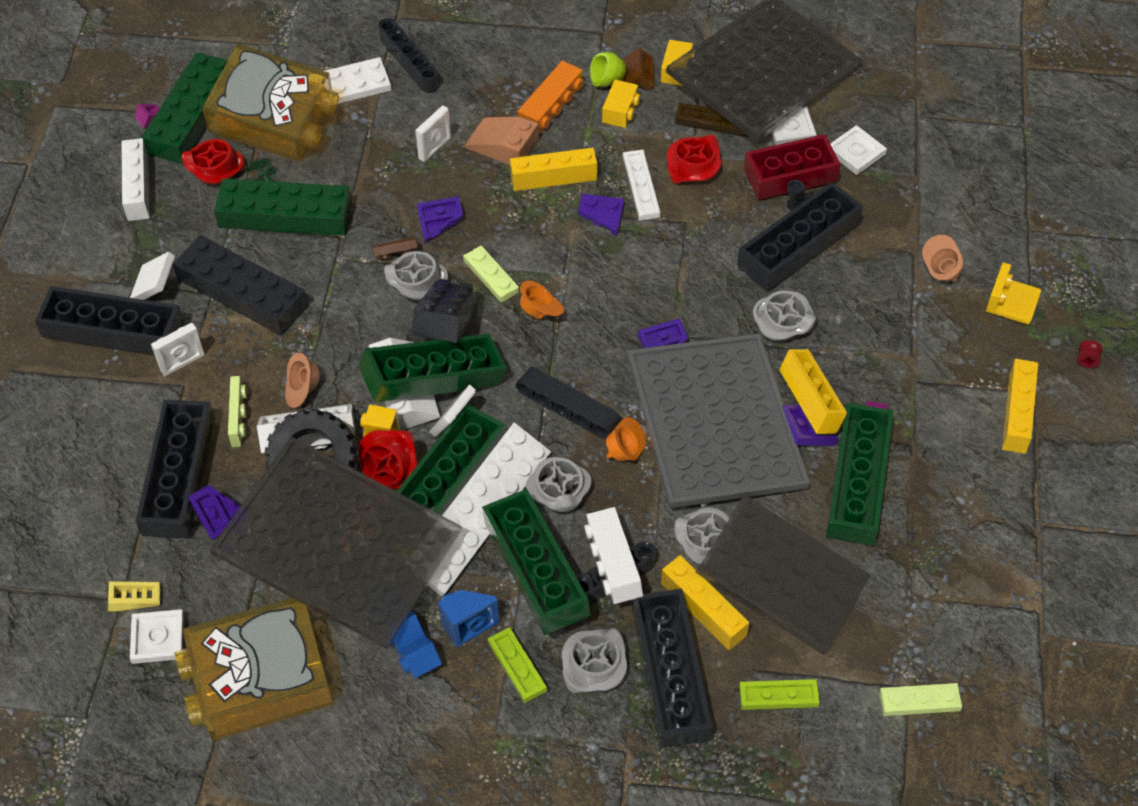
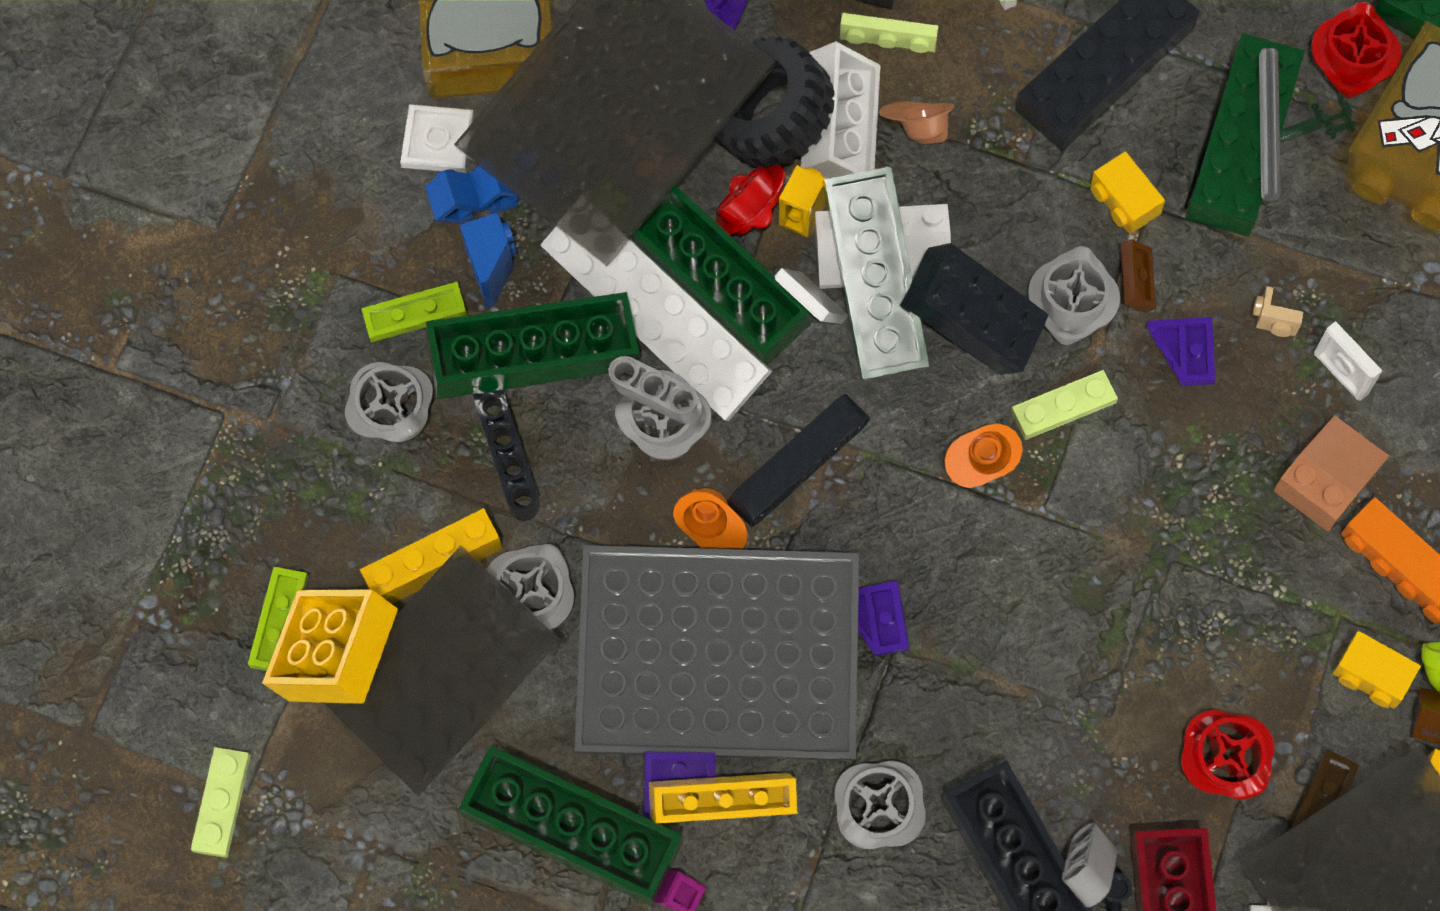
camera: 105 degrees right, 15 degrees up
yellow brick [510,148,597,191] -> none
dark purple wing [578,193,624,236] -> none
white brick [584,507,643,604] -> none
white tile [623,150,660,221] -> none
black brick [632,589,713,748] -> none
none -> yellow slope [262,590,398,704]
none -> white tile [400,104,474,173]
none -> light grey beam [609,356,703,424]
none -> light grey beam [1062,823,1118,907]
none -> yellow brick [1091,151,1165,234]
none -> tan bracket [1253,286,1304,337]
none -> dark grey axle [1259,48,1281,201]

